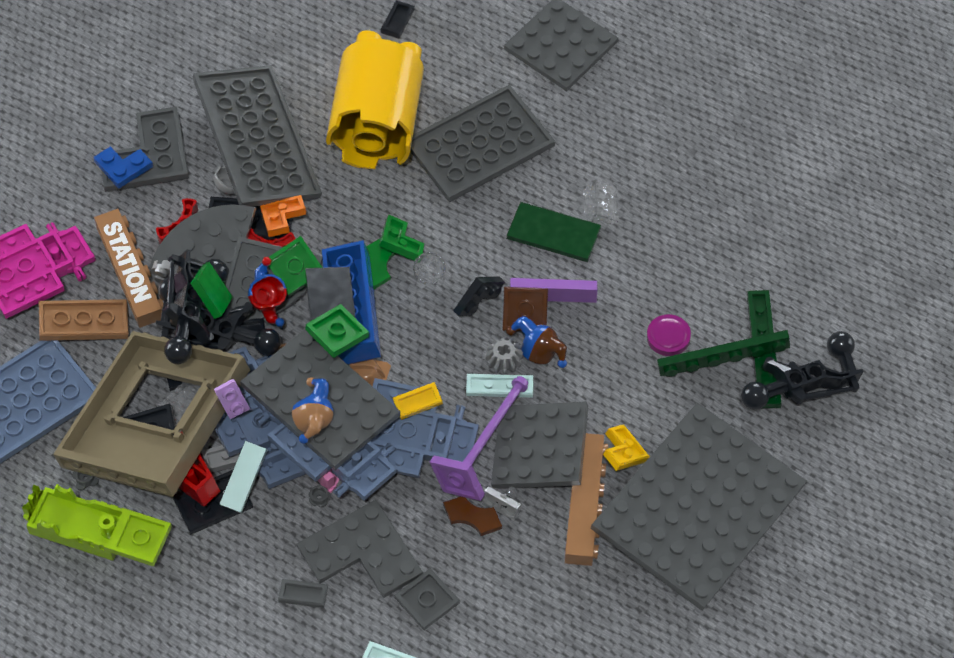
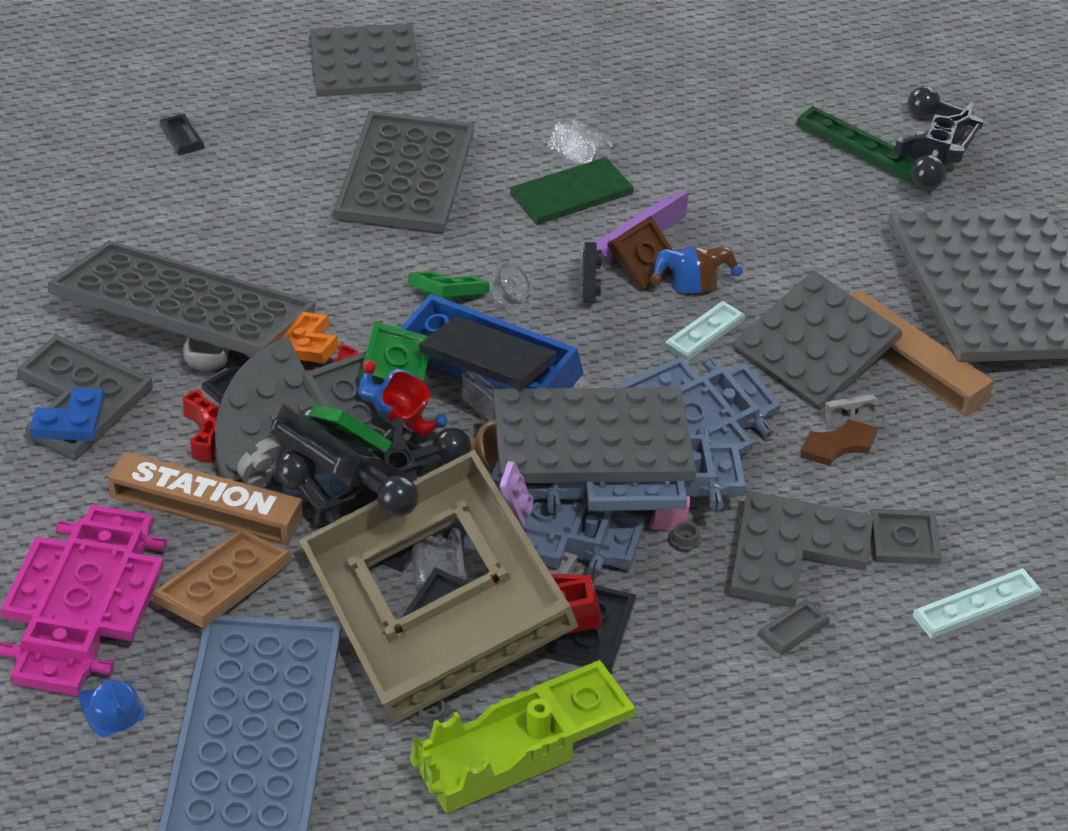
camera: 50 degrees left, 15 degrees down
light aqua tile [220,441,267,513] -> none
medium nougat piece [292,377,334,444] -> none
green tile [305,304,369,358] -> none
yellow brick [326,30,424,169] -> none
yellow tile [393,382,443,420] -> none
medium lavender tile [430,376,528,501] -> none
light grey gear [485,336,523,374] -> none
yellow tile [603,424,650,471] -> none
magenta piece [647,314,691,356] -> none
dark green plate [657,330,790,377] -> none

